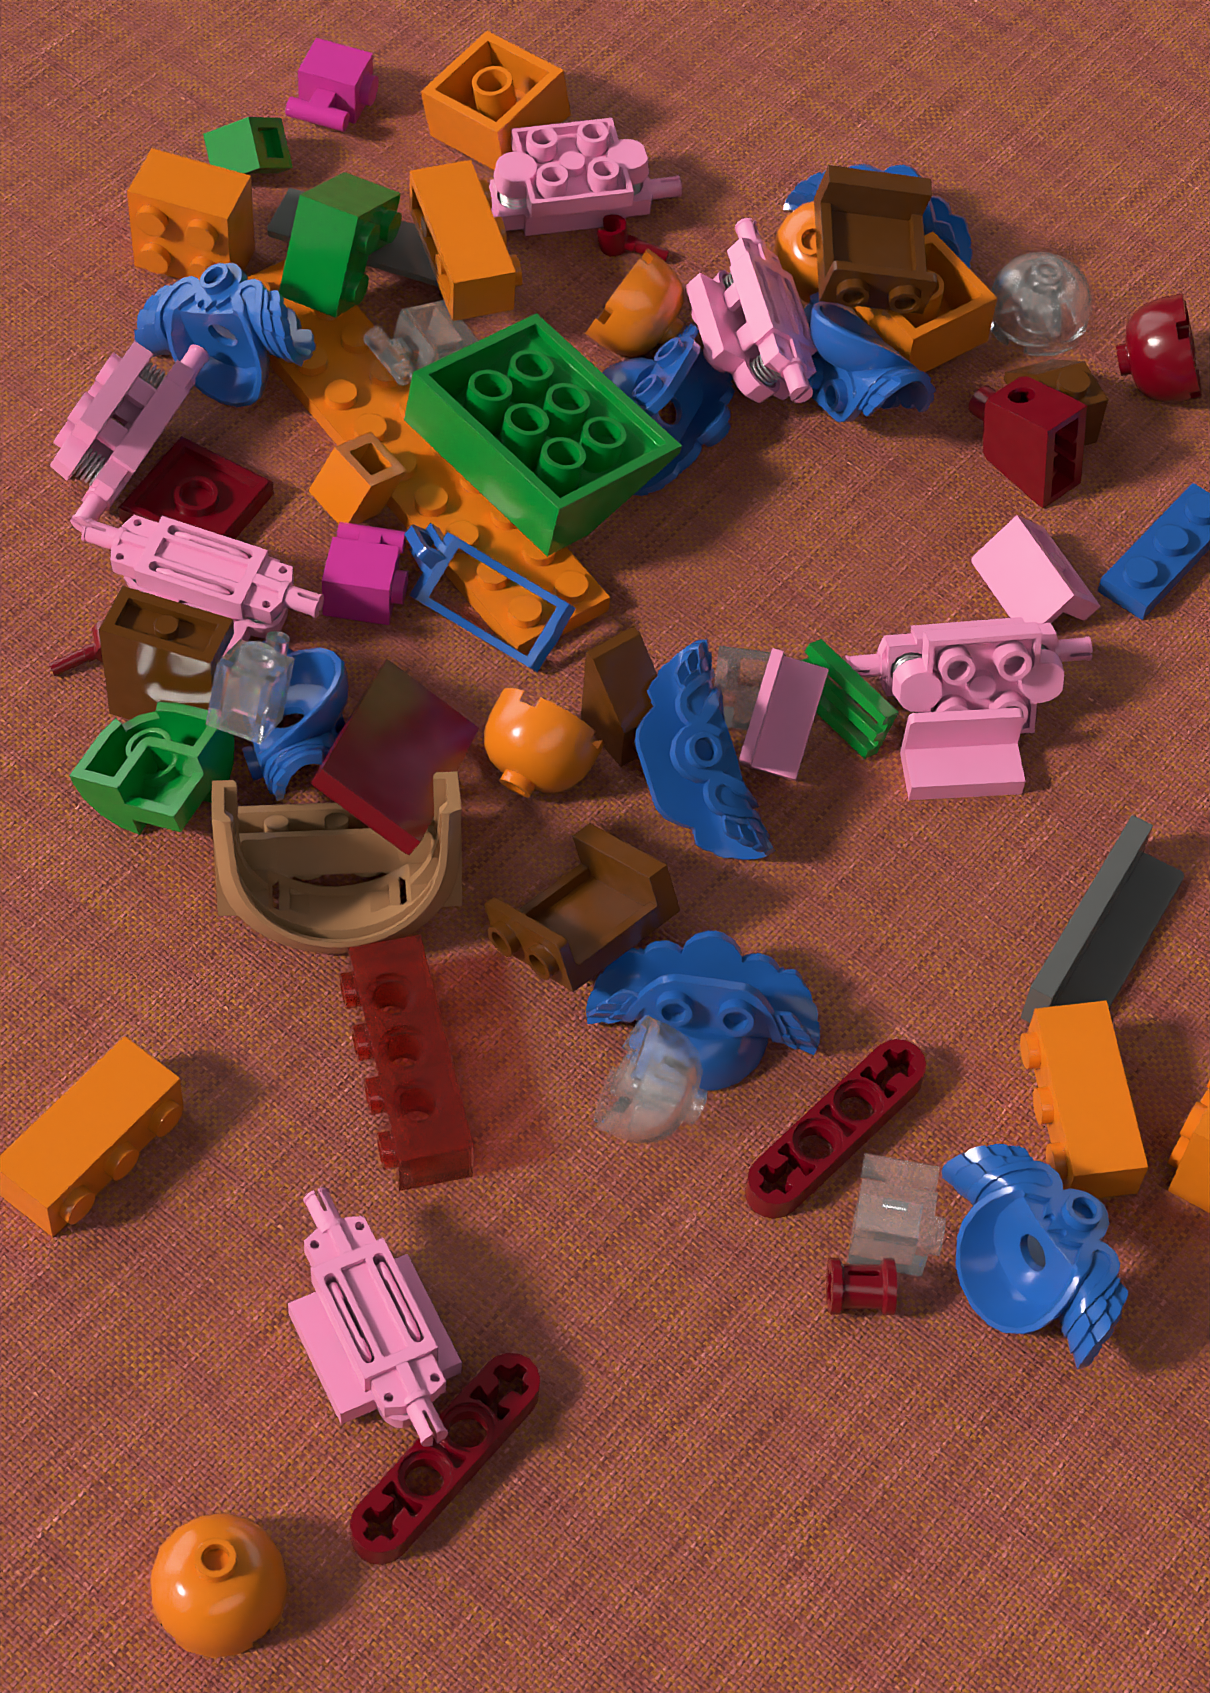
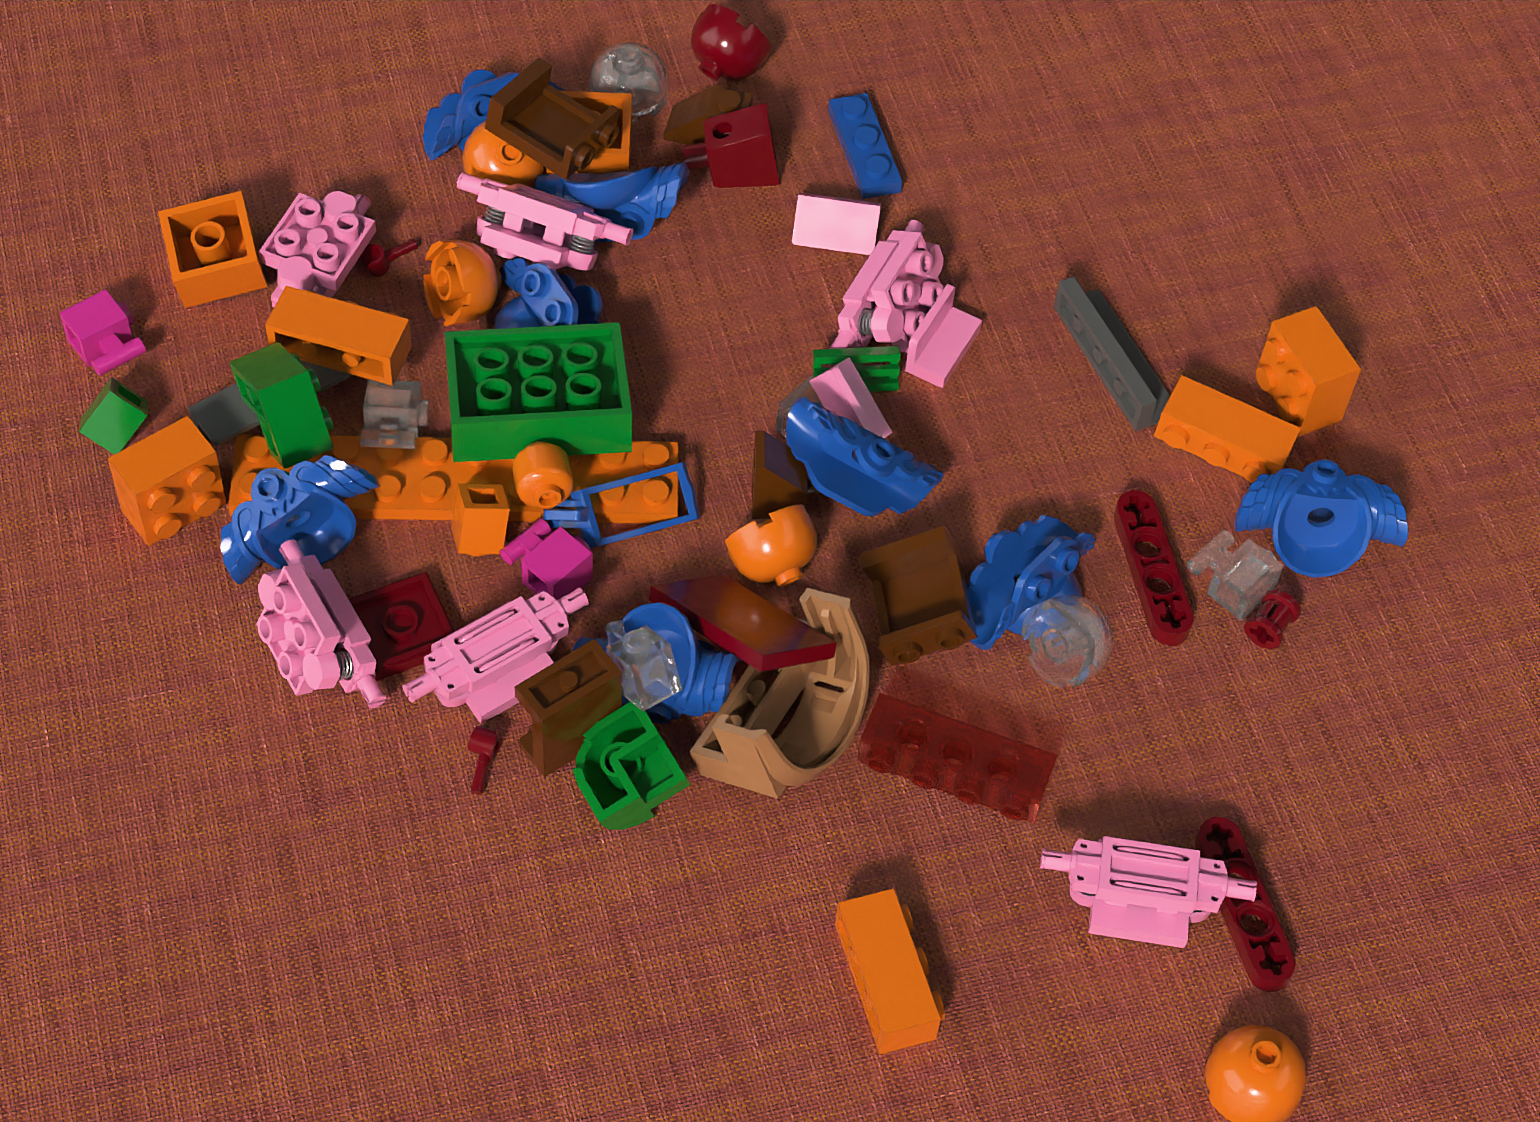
camera: 55 degrees left, 0 degrees up
none -> orange head [512,442,574,509]

